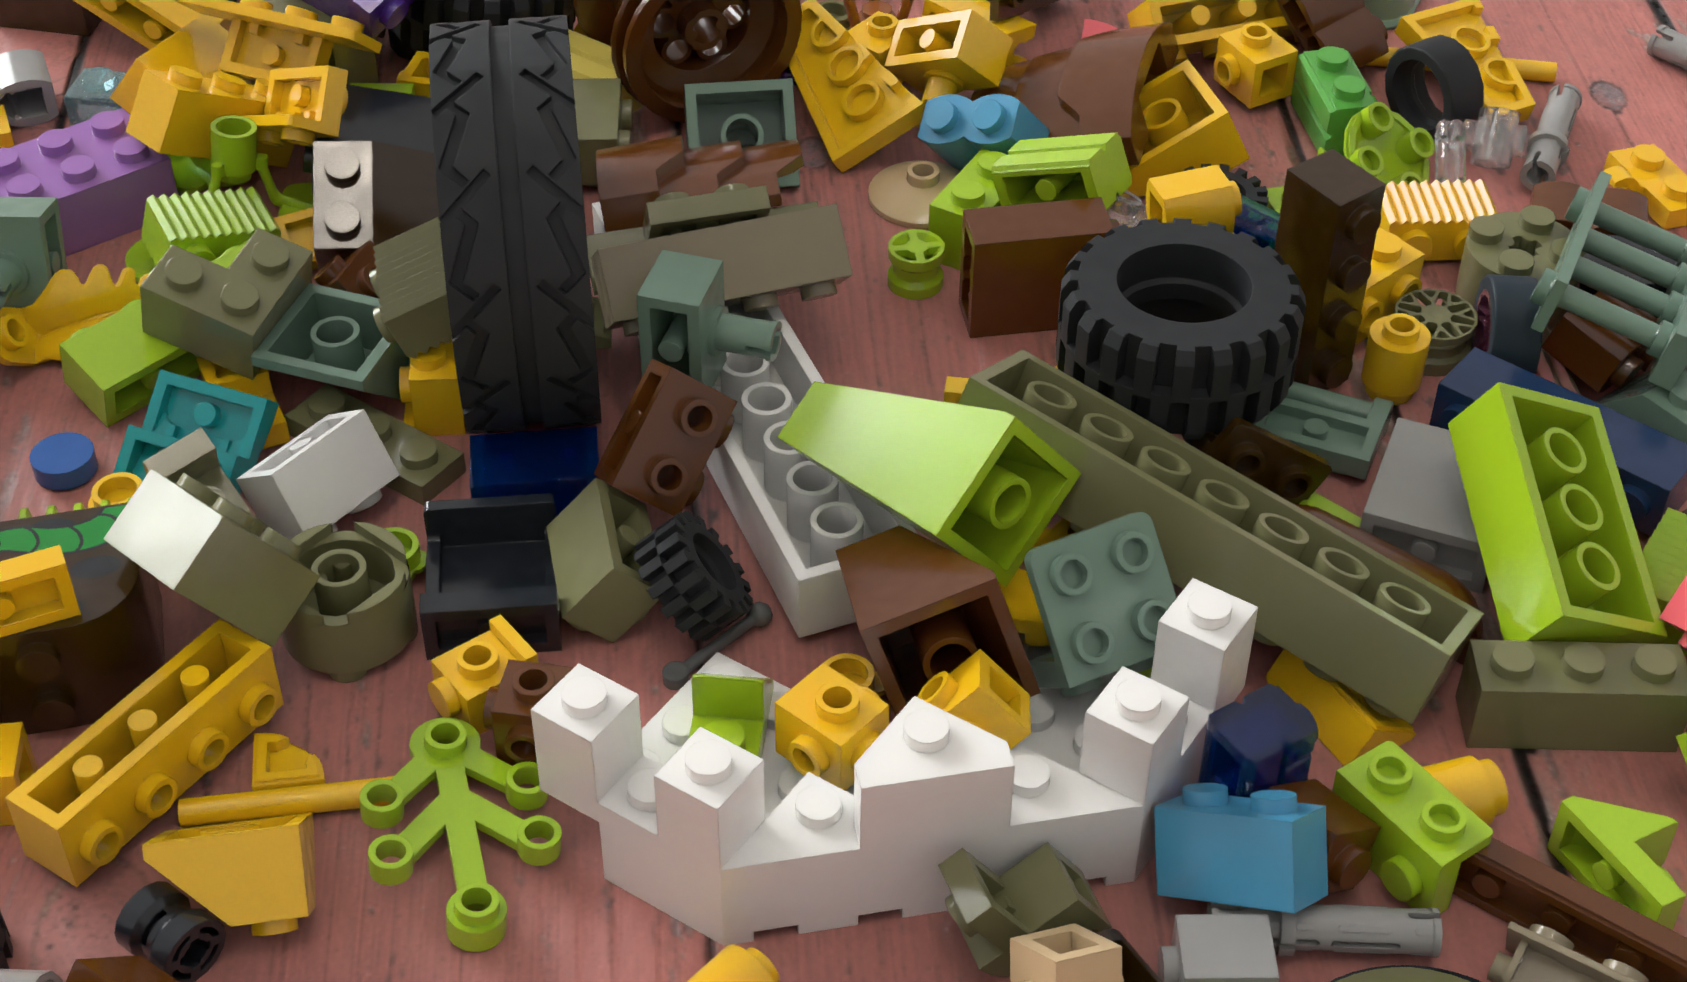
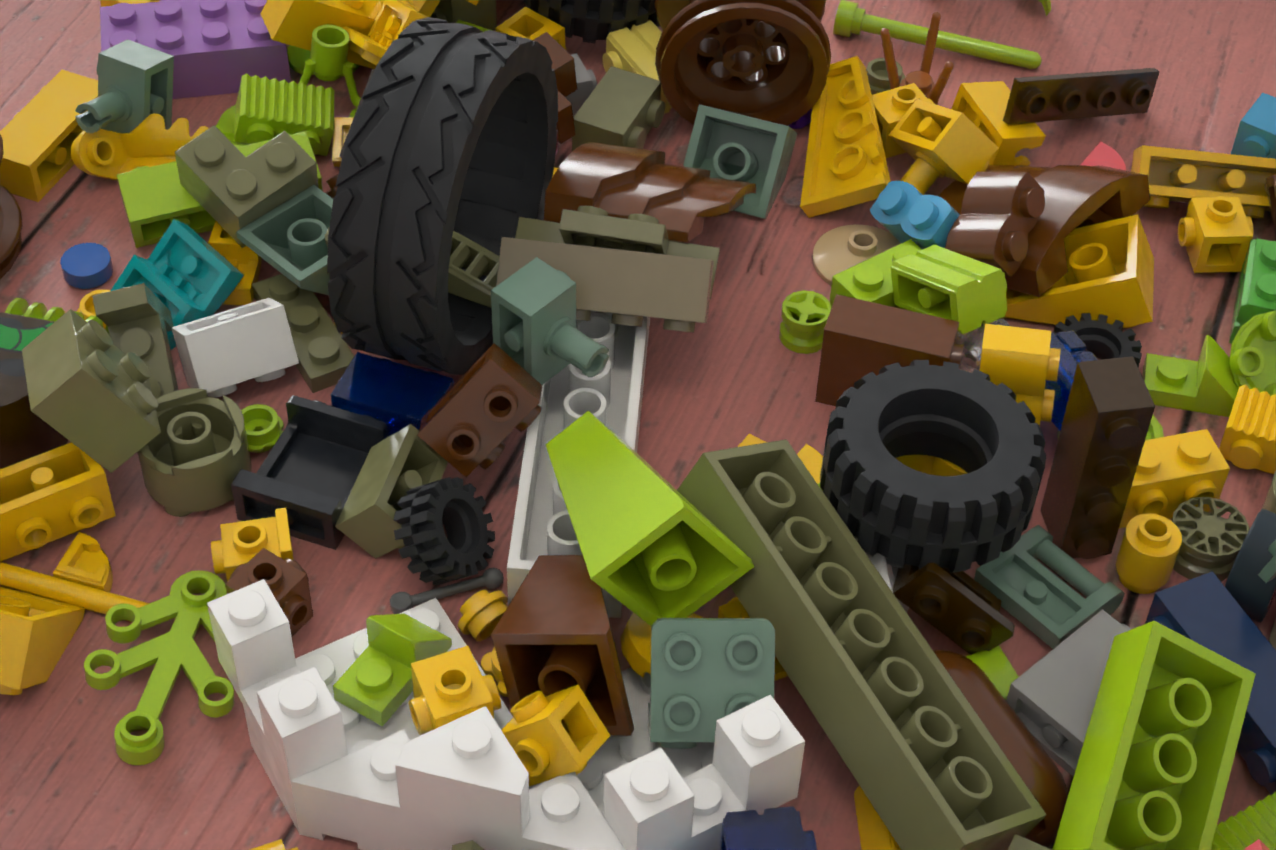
camera: 25 degrees right, 5 degrees up
none -> yellow plate [457,589,508,642]
none -> reddish brown brick [945,172,1045,277]

